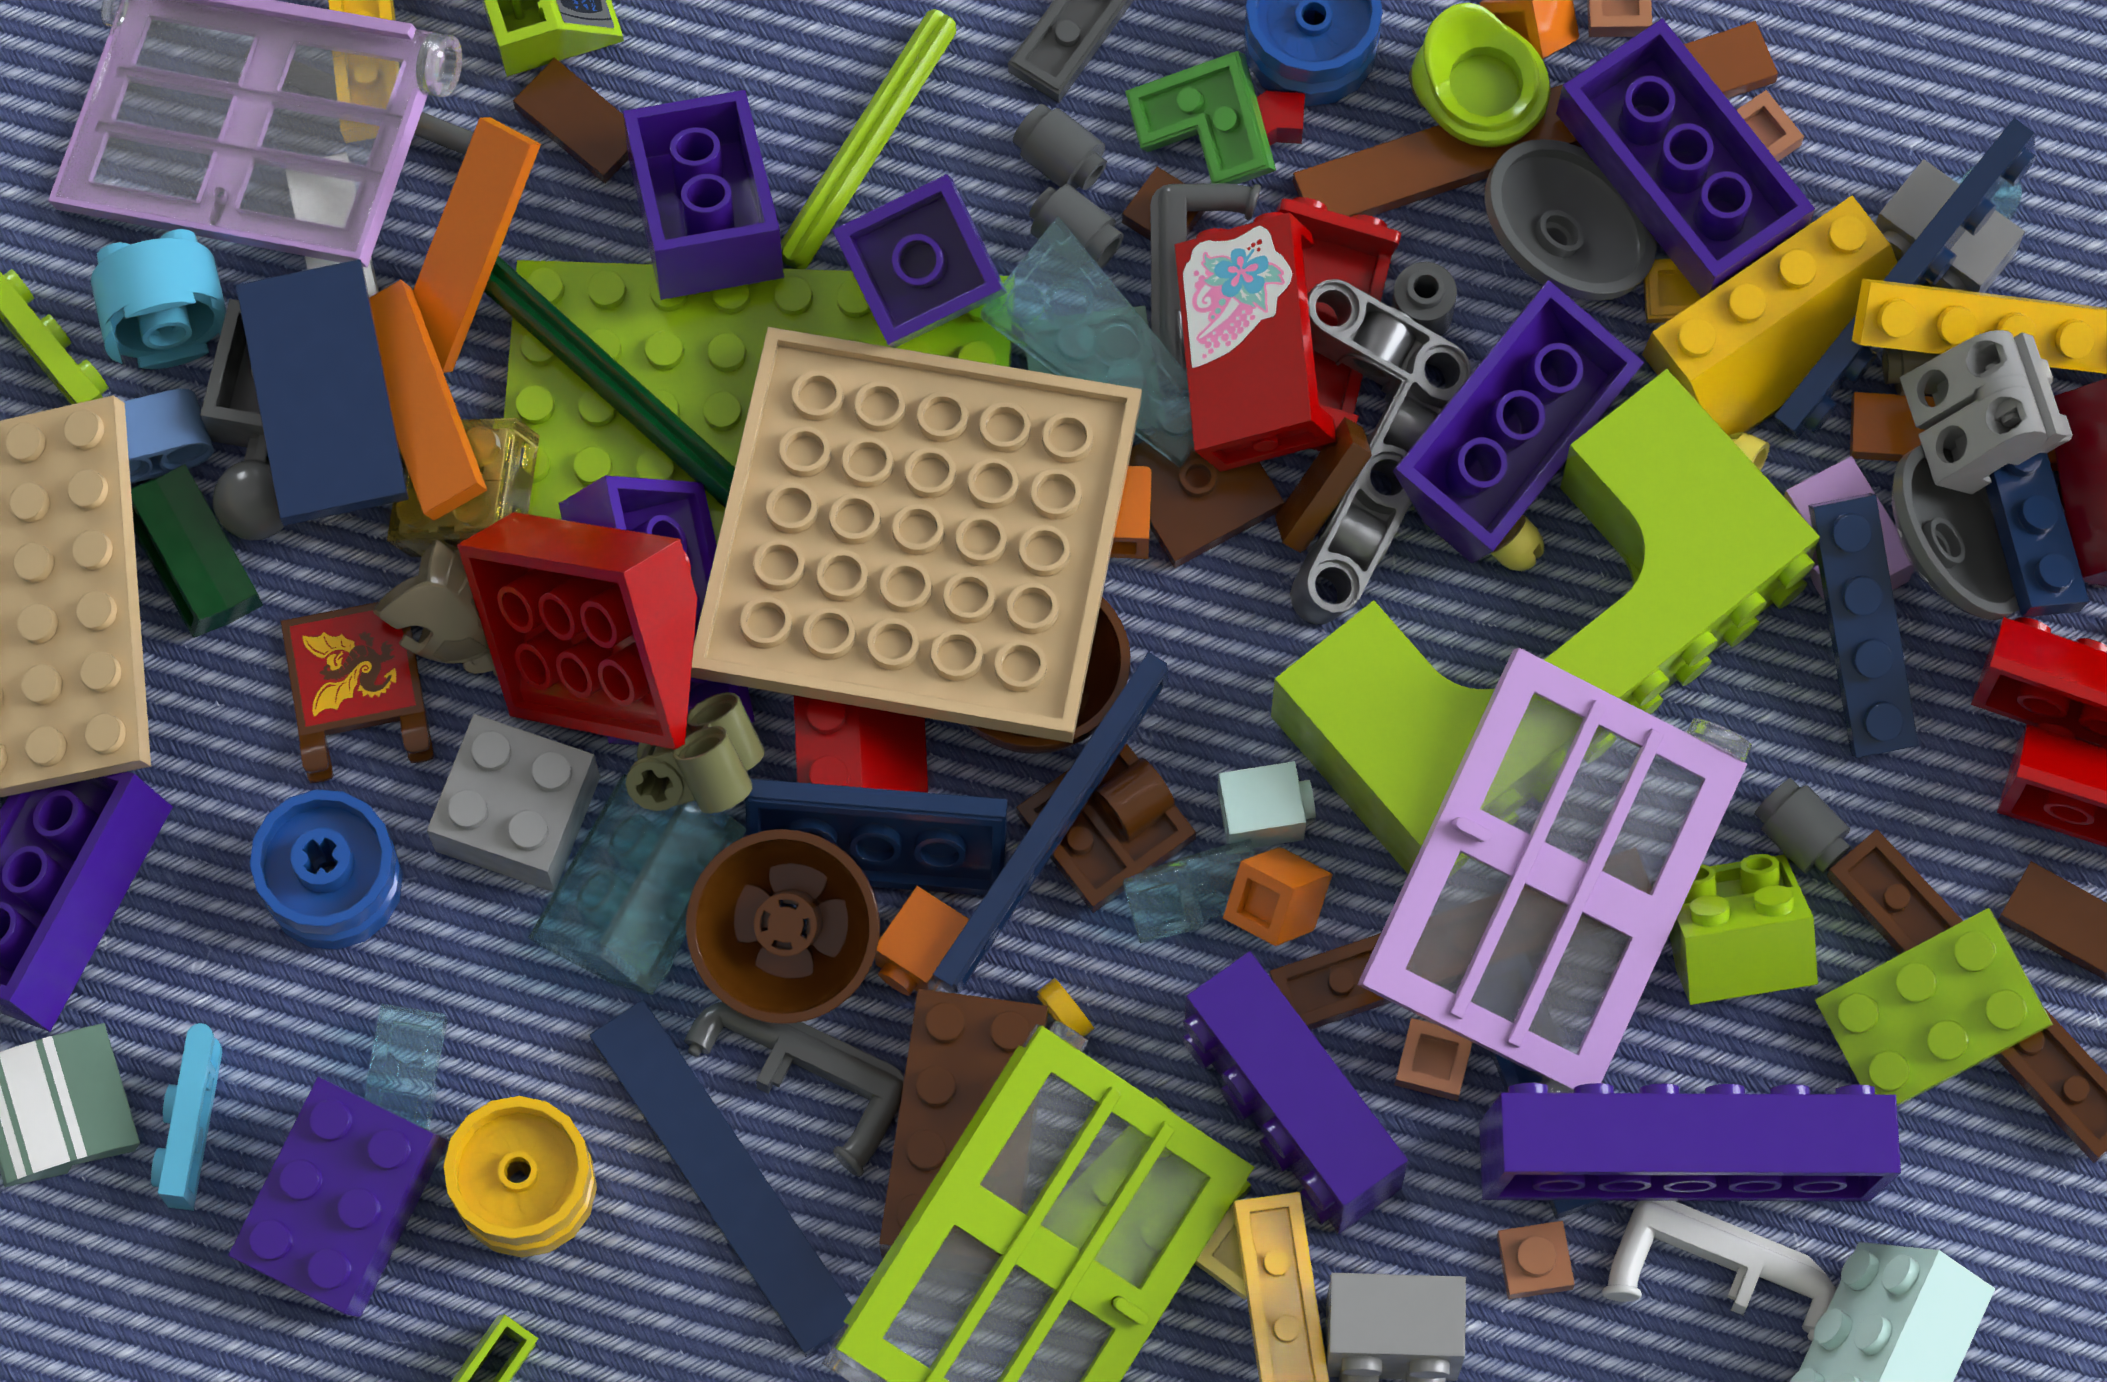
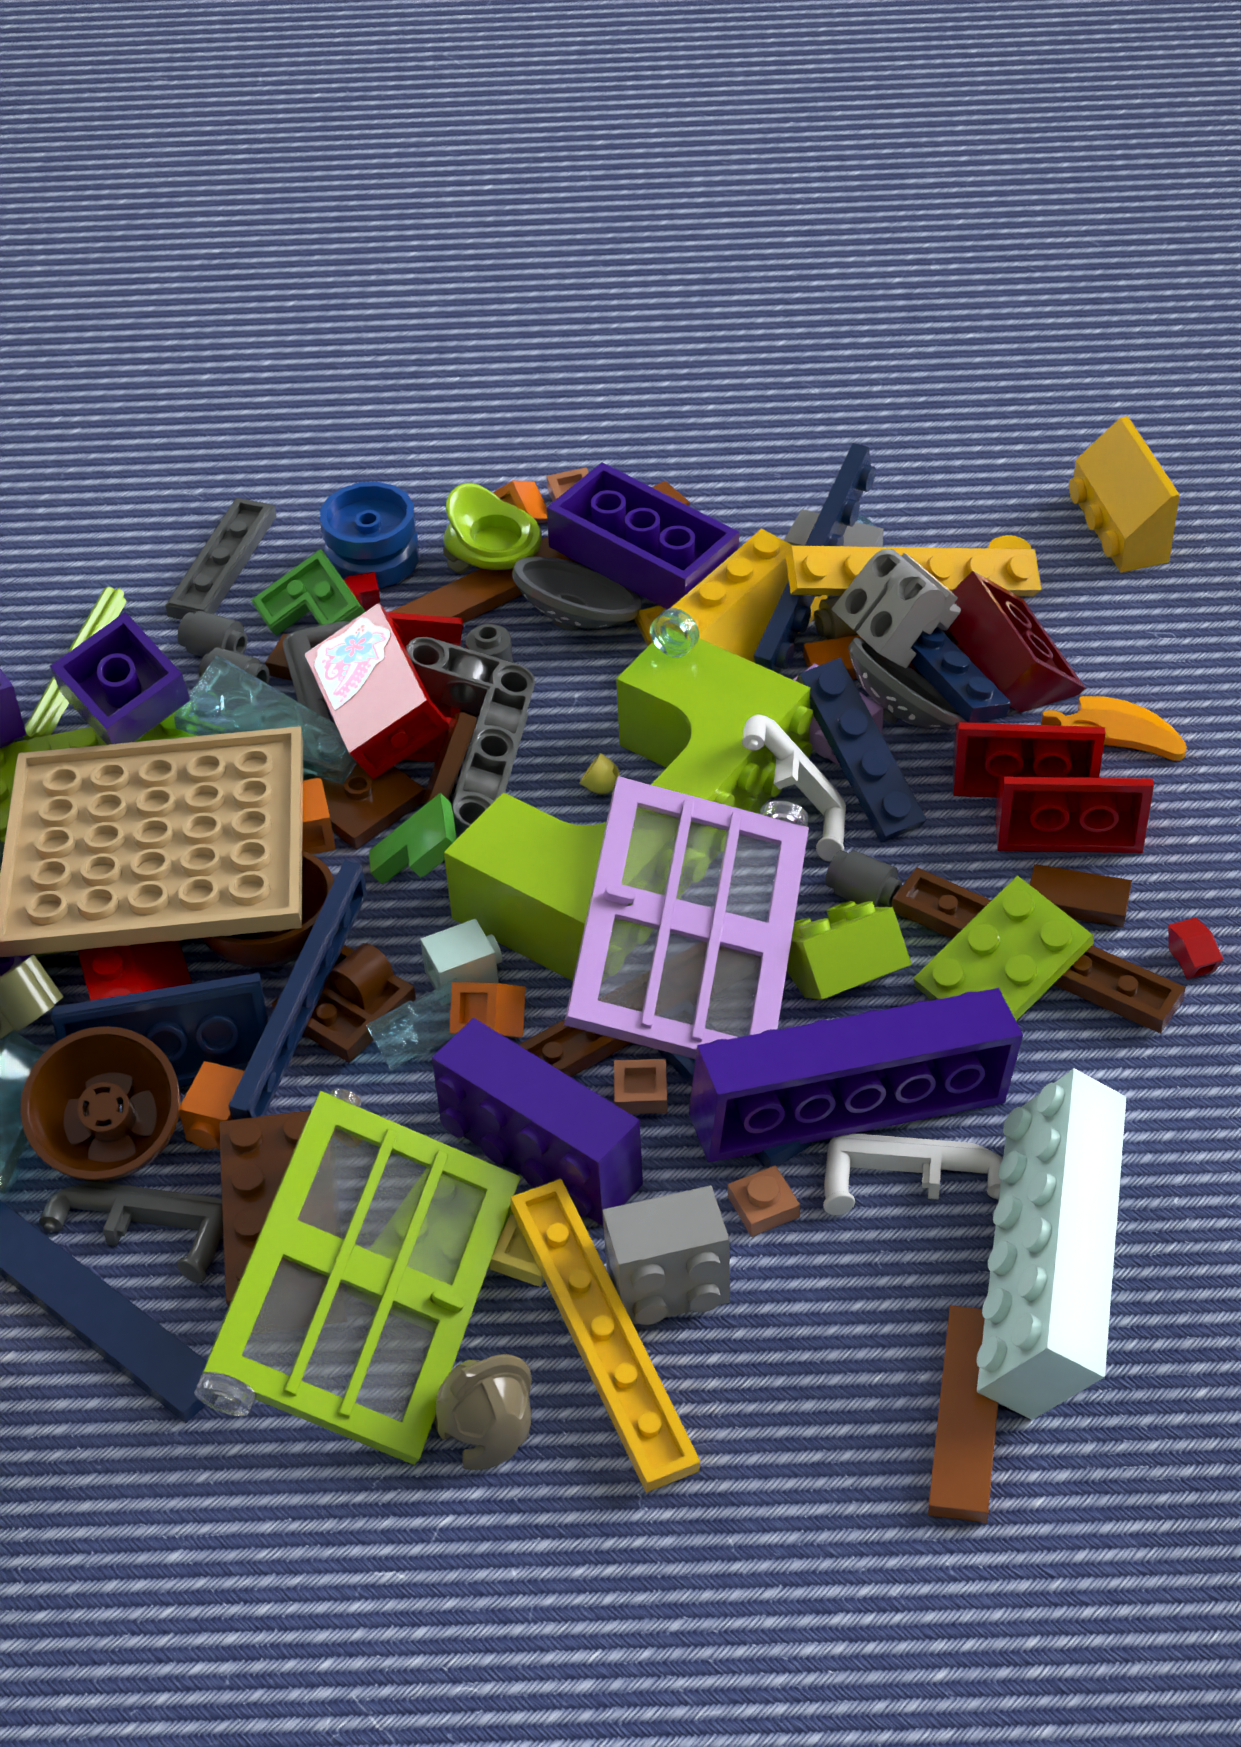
camera: 15 degrees left, 25 degrees down
dark purple slope [1393,280,1644,563] -> none
none -> bright green tile [369,793,457,884]
none -> clear light blue tile [650,608,699,657]
none -> white piece [742,714,846,862]

